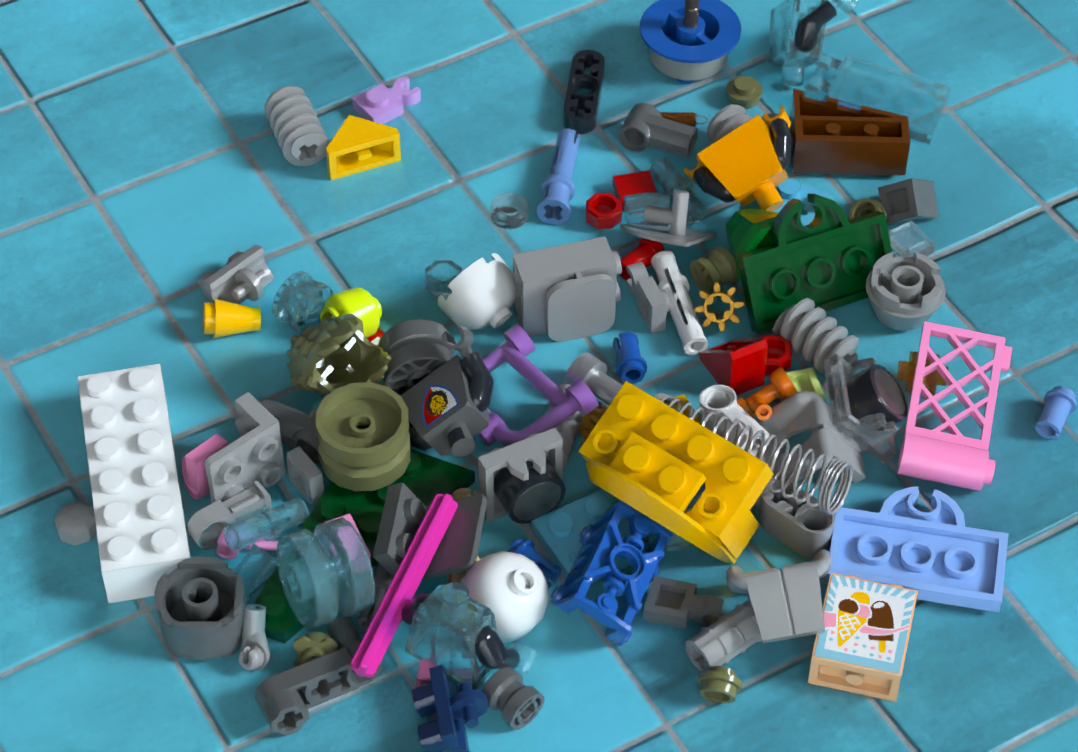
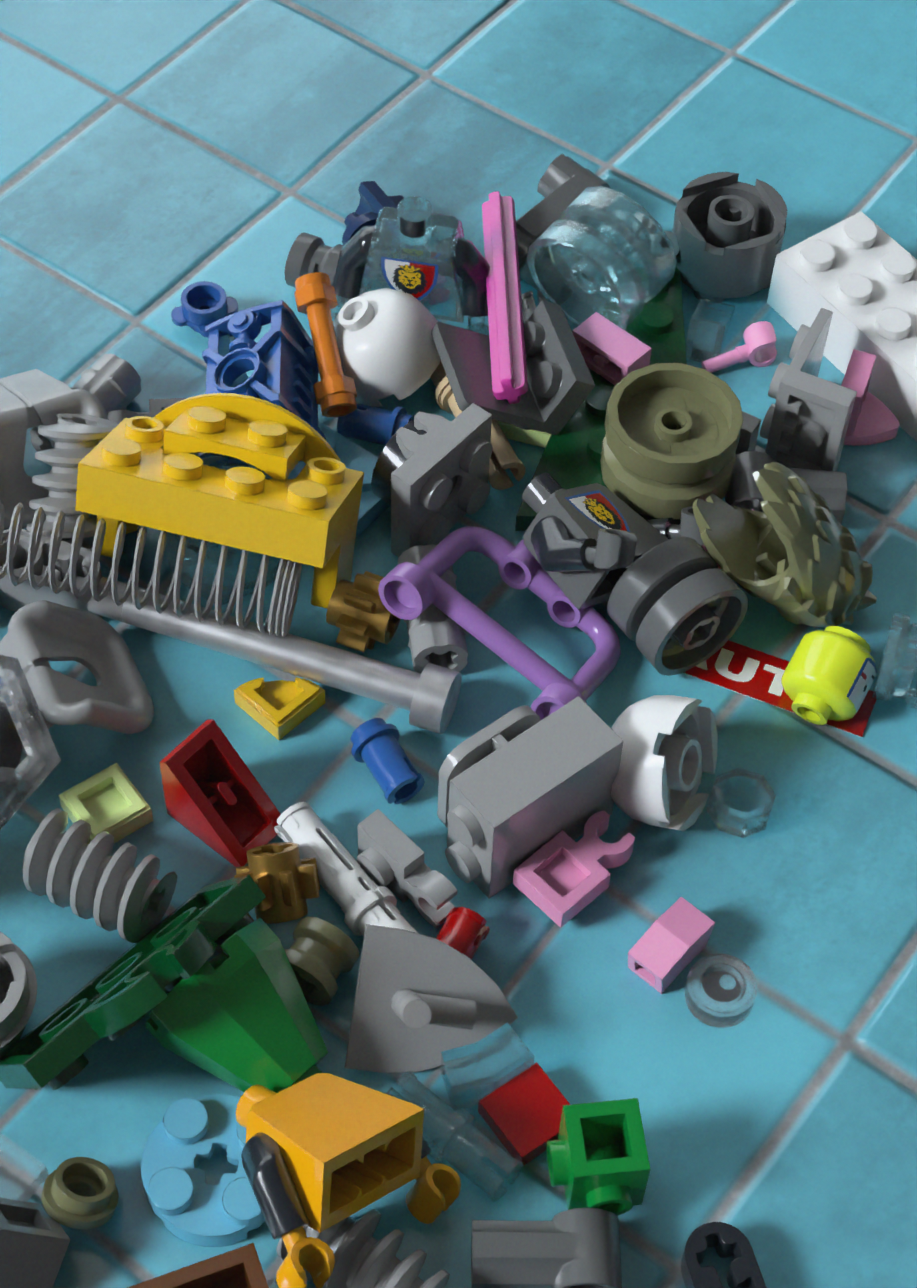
camera: 155 degrees right, 5 degrees up
light grey piece [187,481,273,549] -> none
clear light blue pin [224,498,309,551] -> none
medium blue pin [536,129,581,225] -> none
red tile [586,193,622,229] -> none
olive plate [697,666,743,703] -> none
white piece [700,385,770,456] -> none
orange piece [737,367,797,421] -> none
red tile [761,335,792,375] -> none
none -> light grey piece [26,413,118,549]
none -> blue plate [171,281,238,337]
none -> orange bar [294,272,357,417]
none -> green brick [547,1098,651,1216]
none -> bright pink piece [628,897,716,994]

